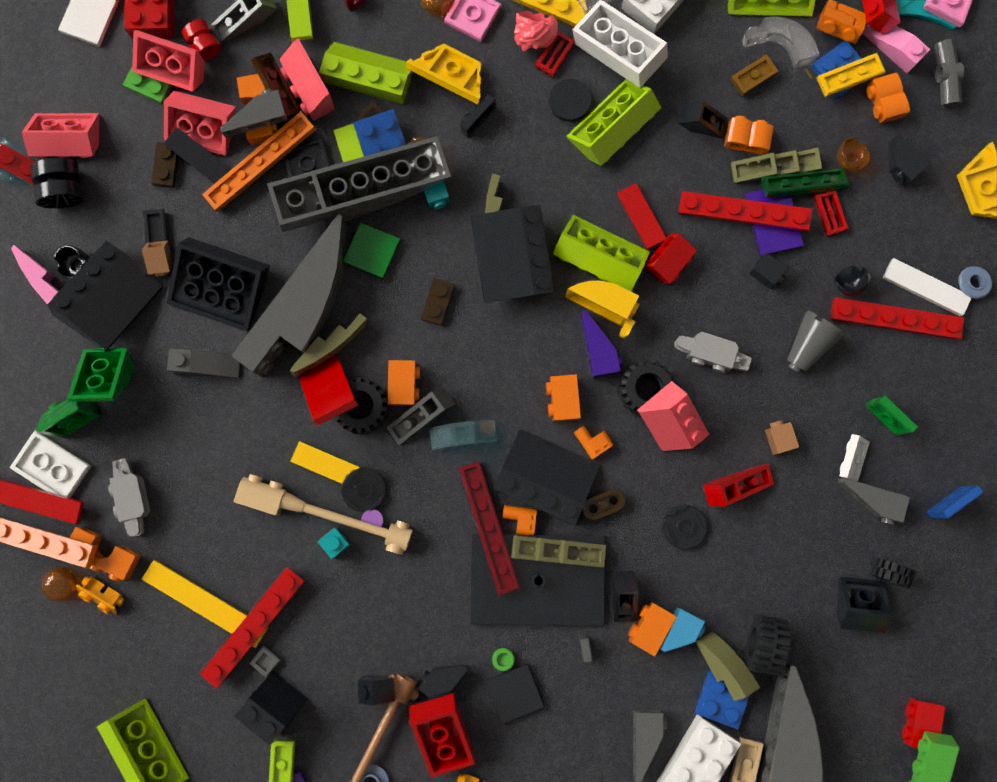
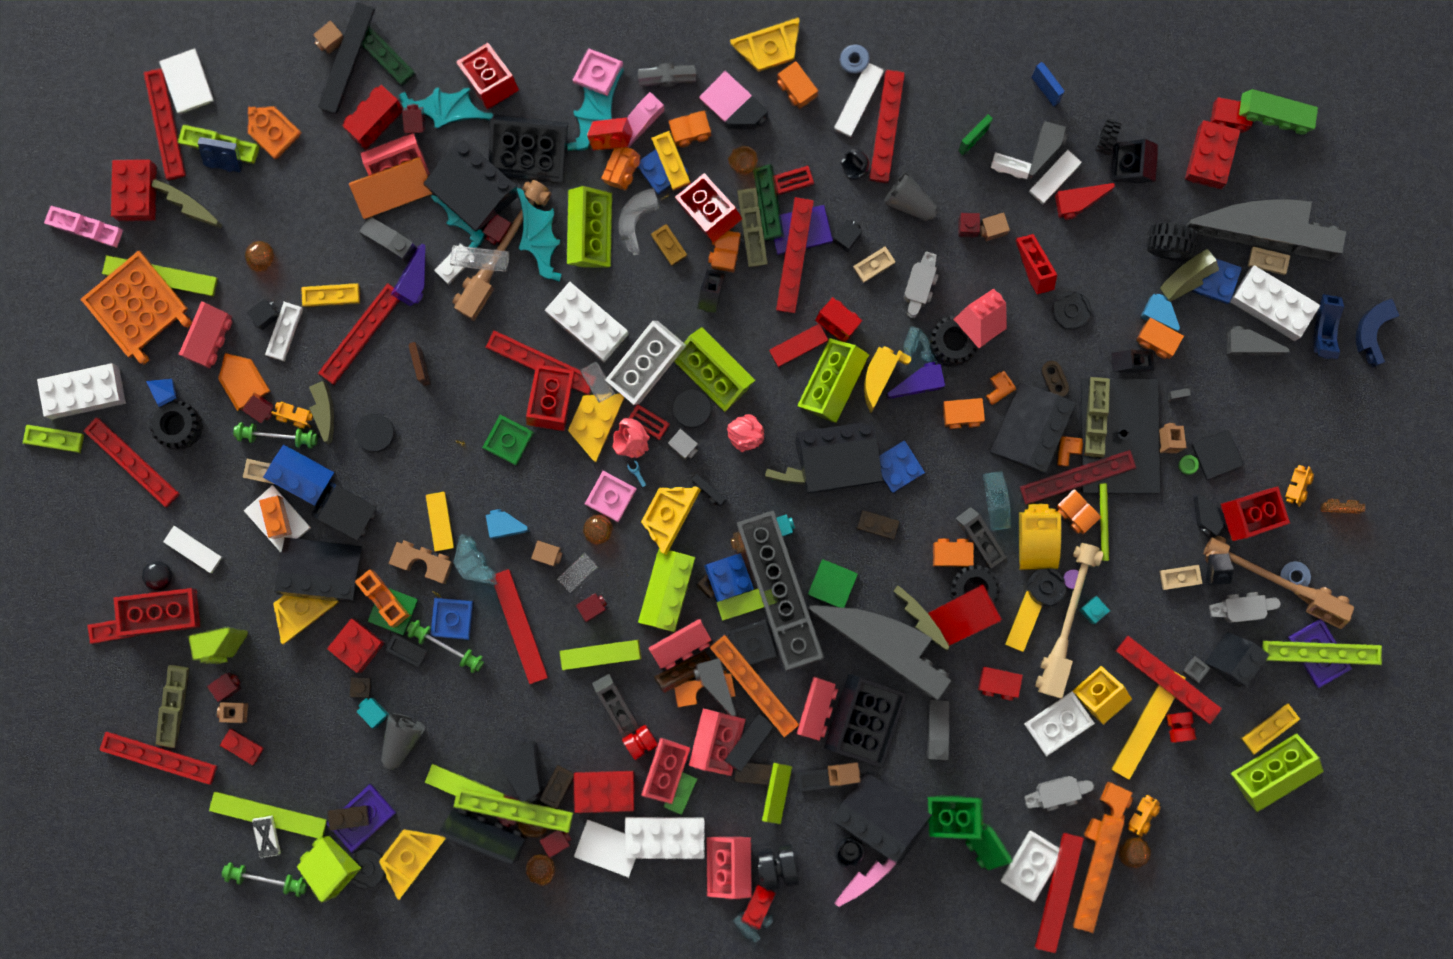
camera: 80 degrees left, 0 degrees up
none -> white brick [625,817,704,859]
none -> medium azure hand [627,461,646,487]
none -> light grey brick [668,429,698,460]
none -> red brick [675,173,742,243]
none -> bright pink tile [699,71,752,122]
none -> coral hair [727,414,764,452]
none -> lime tile [762,763,792,824]
none -> orange brick [777,61,818,109]
none -> coral slope [797,677,838,740]
none -> tan plate [853,246,895,283]
none -> blue plate [879,440,925,493]
none -> clear light blue plant [903,326,934,362]
none -> dark red brick [958,213,980,237]
none -> red brick [978,667,1023,701]
none -> yellow piece [1019,503,1061,570]
none -> white tile [1024,691,1095,756]
none -> white tile [1029,150,1082,204]
none -> red slope [1055,183,1115,220]
none -> orange brick [1056,490,1101,534]
none -> yellow slope [1073,666,1132,724]
none -> lime bar [1099,484,1109,561]
none -> medium nougat brick [1159,423,1186,453]
none -> tan plate [1159,565,1202,590]
none -> red wheel [1167,712,1196,742]
none -> red brick [1185,120,1240,189]
none -> light grey hinge [1209,592,1280,623]
none -> yellow tile [1241,704,1300,754]

